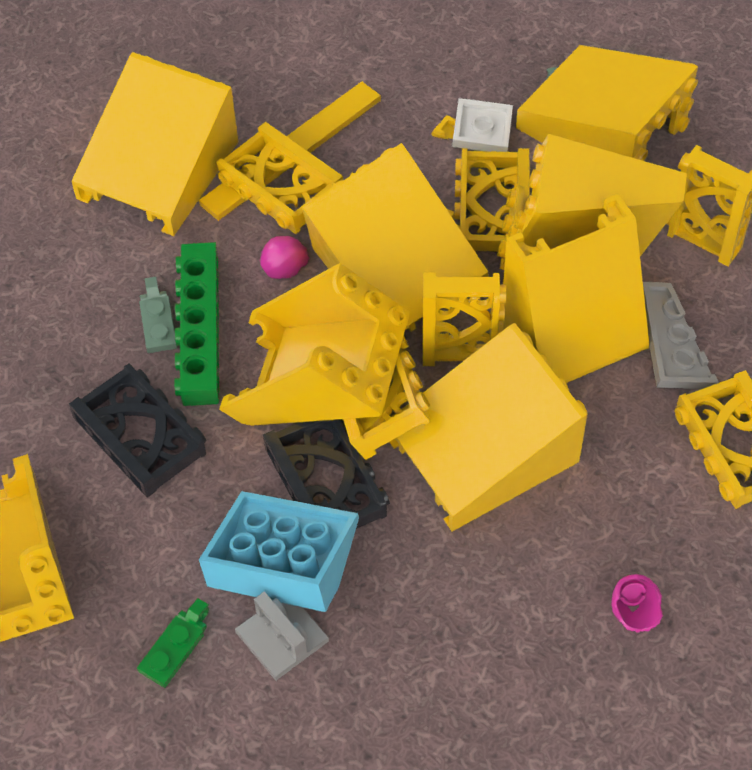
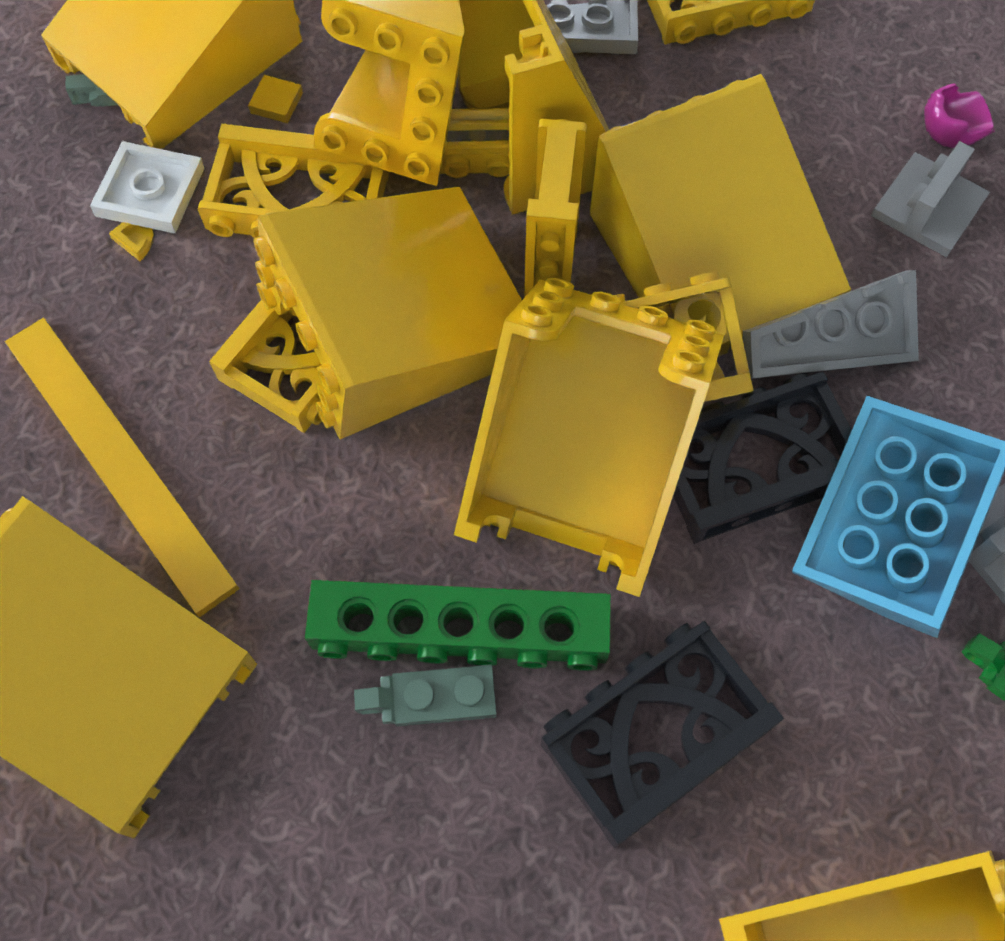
camera: 85 degrees left, 10 degrees up
yellow fence [216,122,344,234] -> none
dark pink hair [260,236,310,279] -> none
none -> light grey wing [743,270,919,378]
none -> light grey bracket [871,141,990,258]

